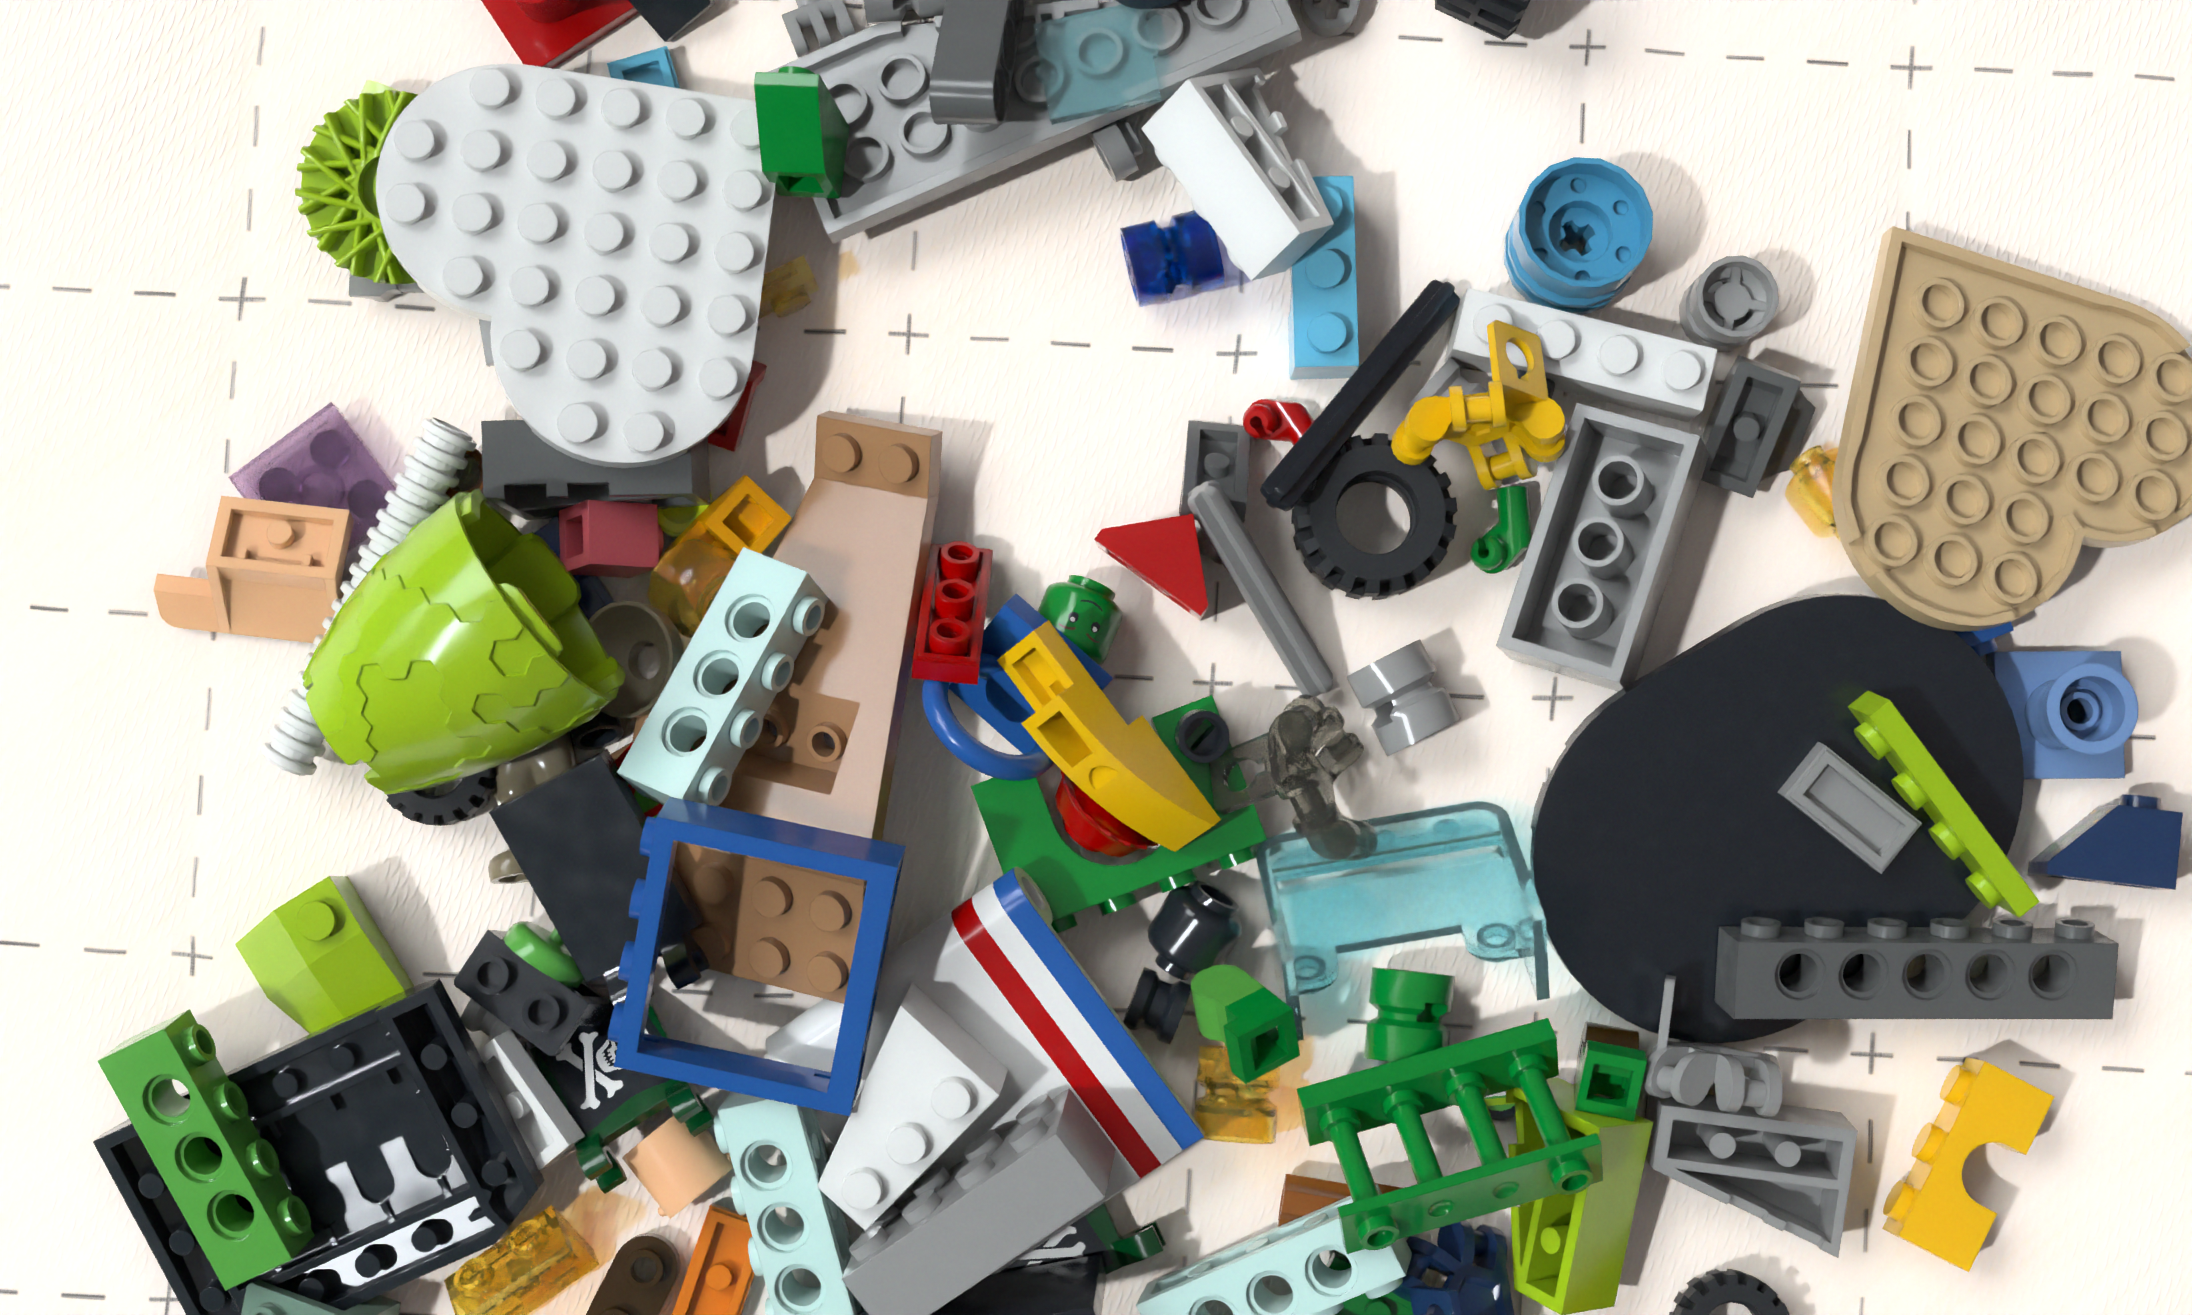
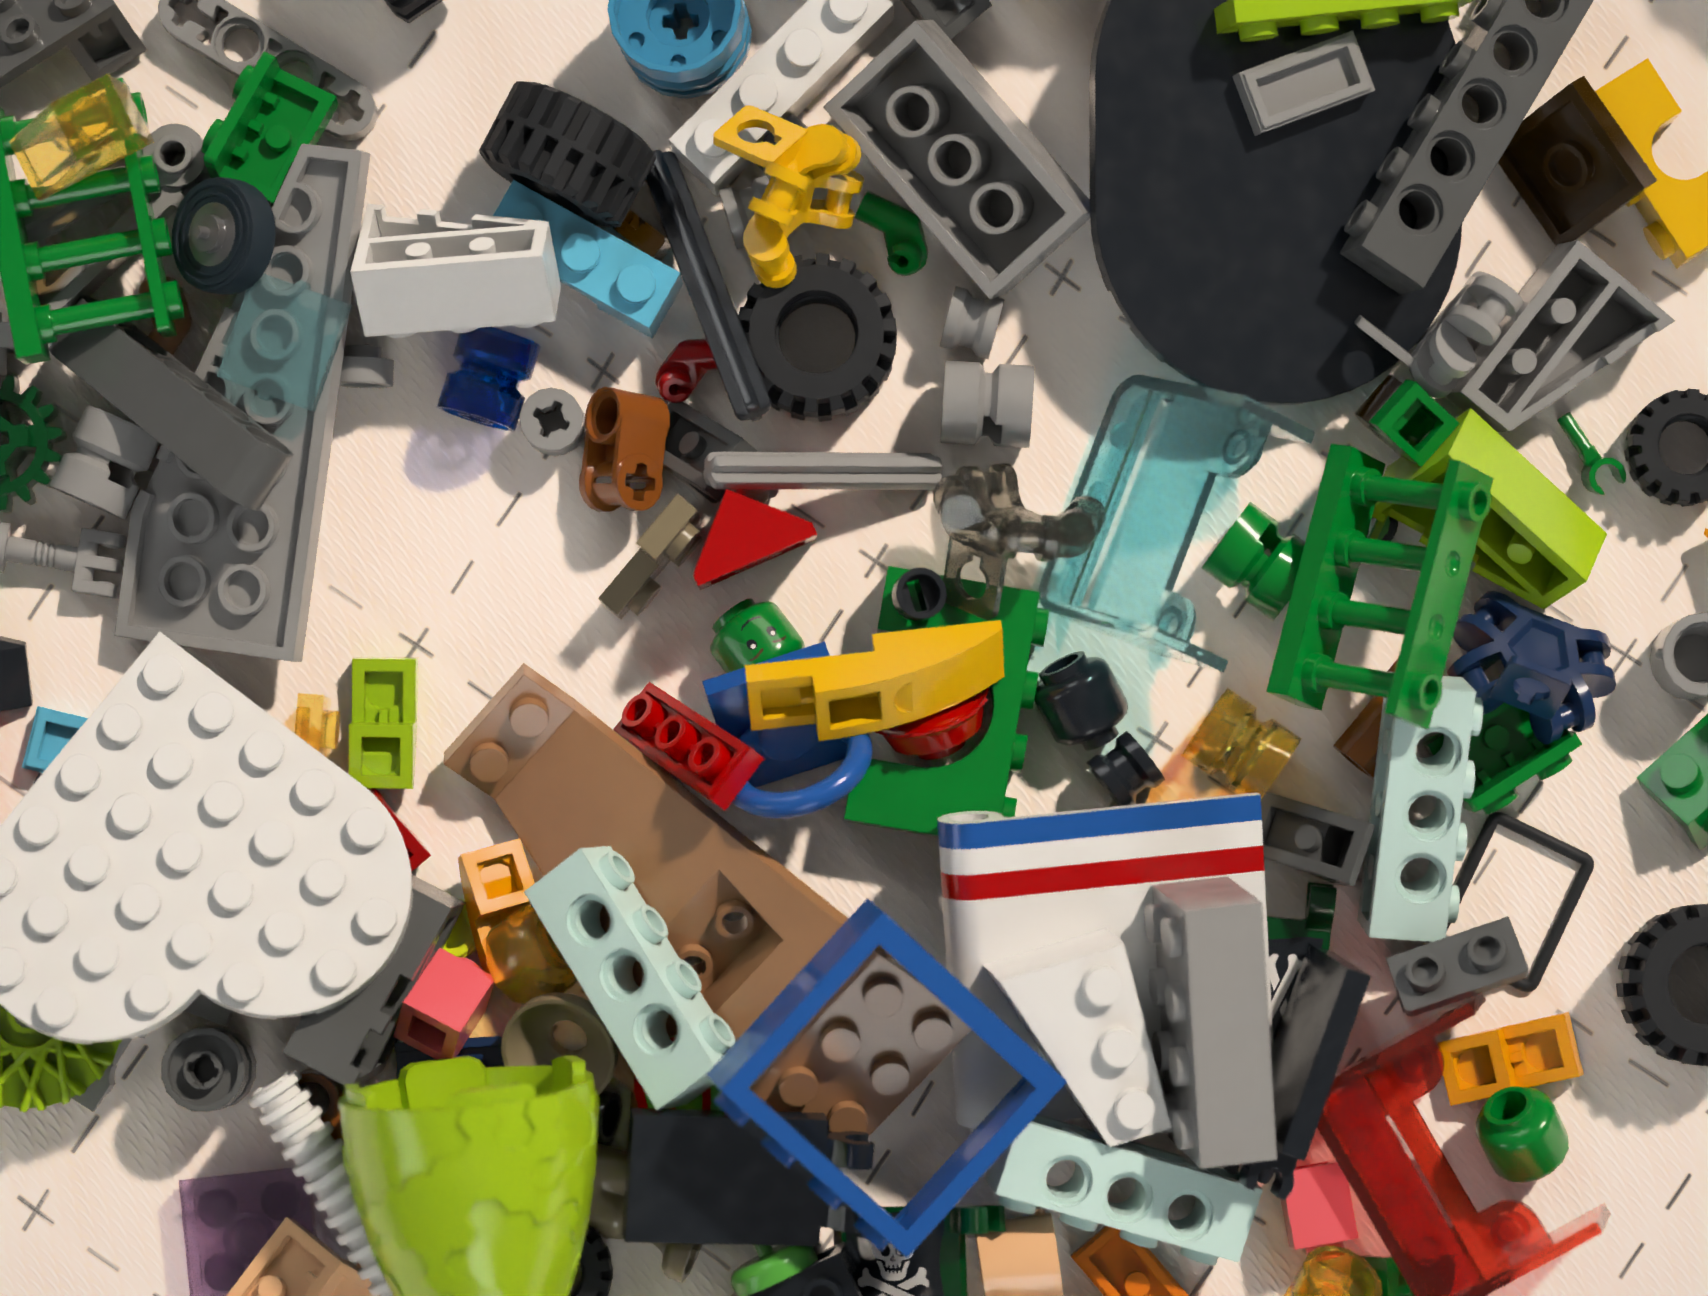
camera: 50 degrees left, 0 degrees up
green slope [754,66,850,199] -> none
green leg [1191,964,1300,1084] -> none
none -> dark grey wheel [161,1027,257,1112]
none -> lime slope [349,657,418,789]
none -> black tyre [479,81,656,227]
none -> light grey wheel [519,387,586,456]
none -> dark orange piece [579,386,670,512]
none -> dark tan plate [598,493,703,619]
none -> dark brown tile [612,209,671,261]
none -> light grey wheel [939,286,1005,360]
none -> dark grey slope [1261,791,1376,887]
none -> dark brown plate [1498,76,1657,246]
none -> green hand [1557,412,1626,495]

